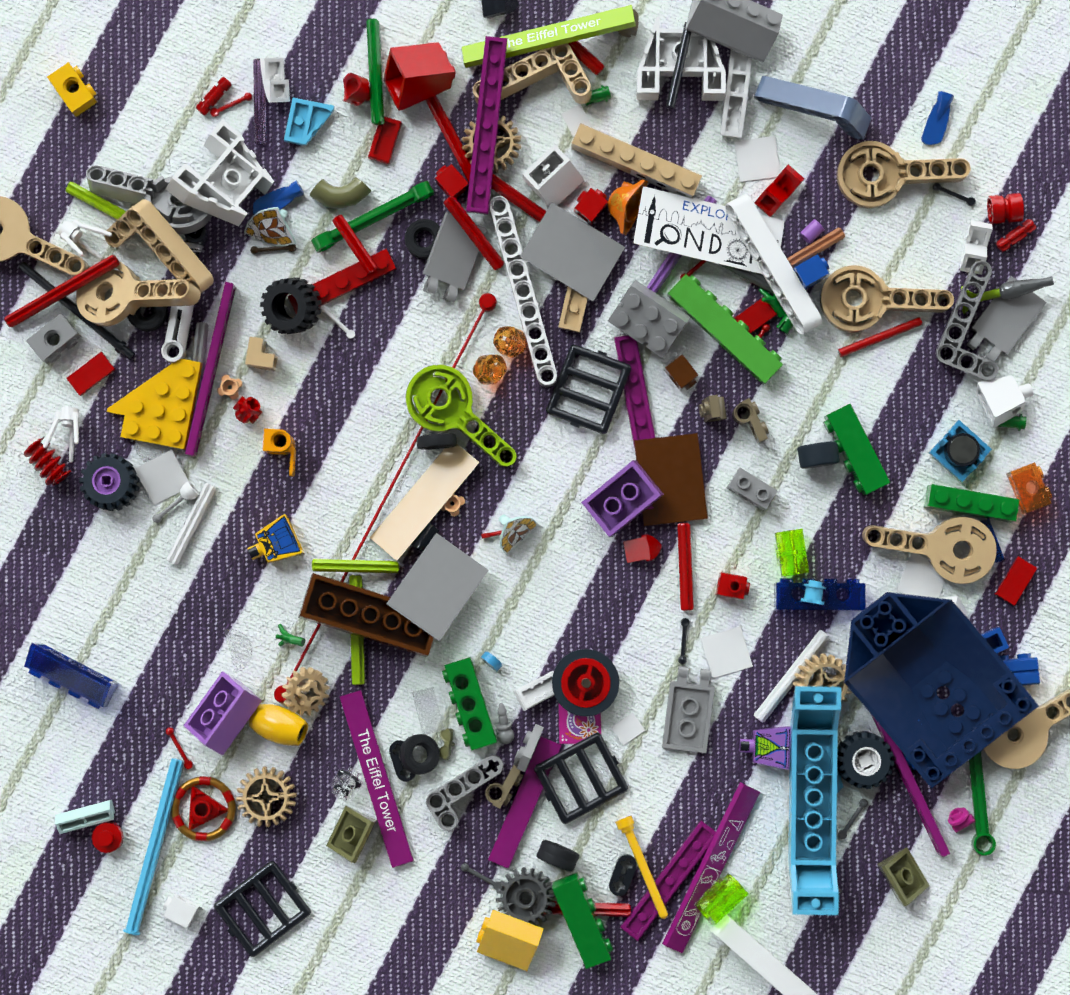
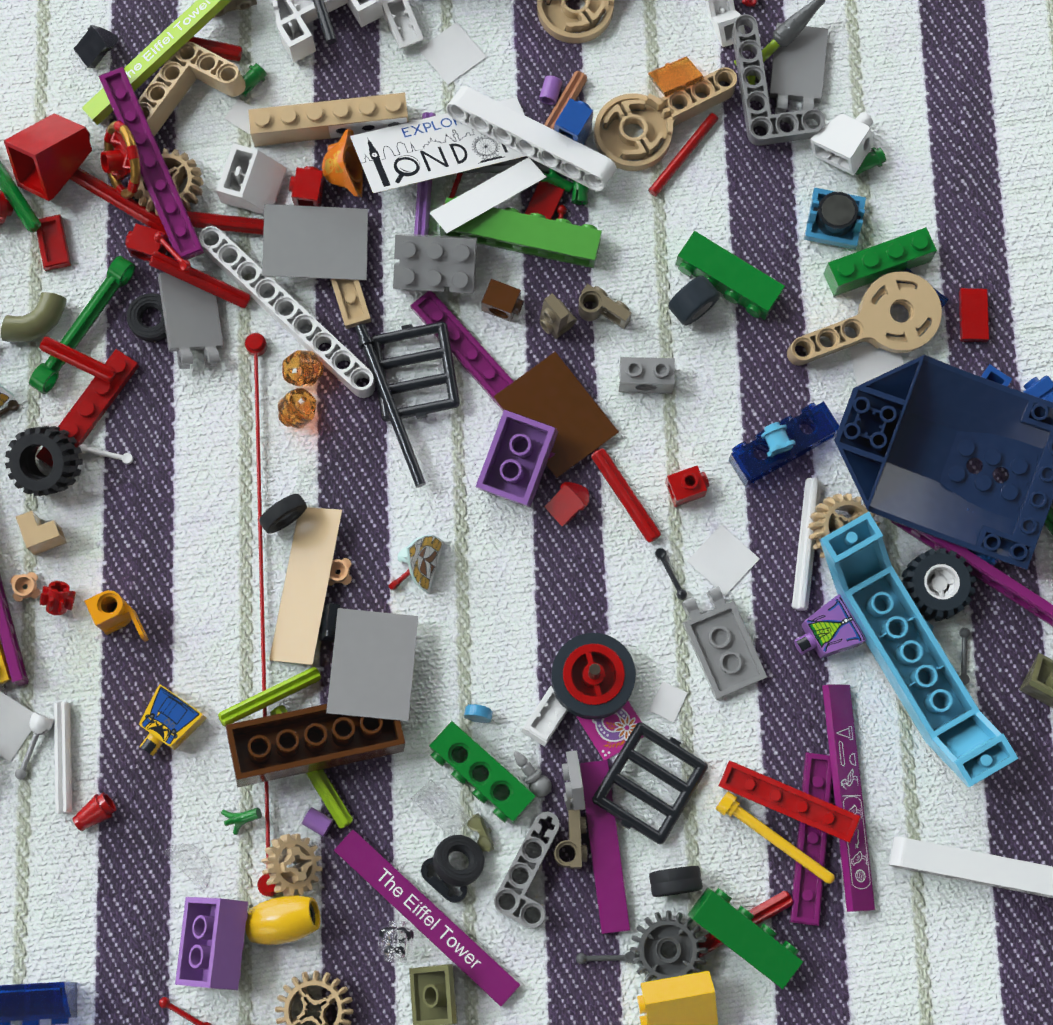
camera: 30 degrees left, 10 degrees down
lime beam [405,365,516,467] -> none
black beam [609,854,637,896] -> none
clear neon green piece [695,874,748,925] -> none
red slope [754,164,805,217] -> none
clear neon green piece [774,528,809,577] -> none
clear orange brick [1006,462,1052,514] -> none
none -> red cone [72,792,117,831]
none -> red piece [100,121,140,199]
none -> red hinge [154,232,191,271]
none -> medium lavender hinge [302,807,334,837]
none -> black bar [355,324,426,488]
none -> white sticker [430,157,546,233]
none -> clear orange piece [648,56,704,97]
none -> red plate [718,760,861,844]

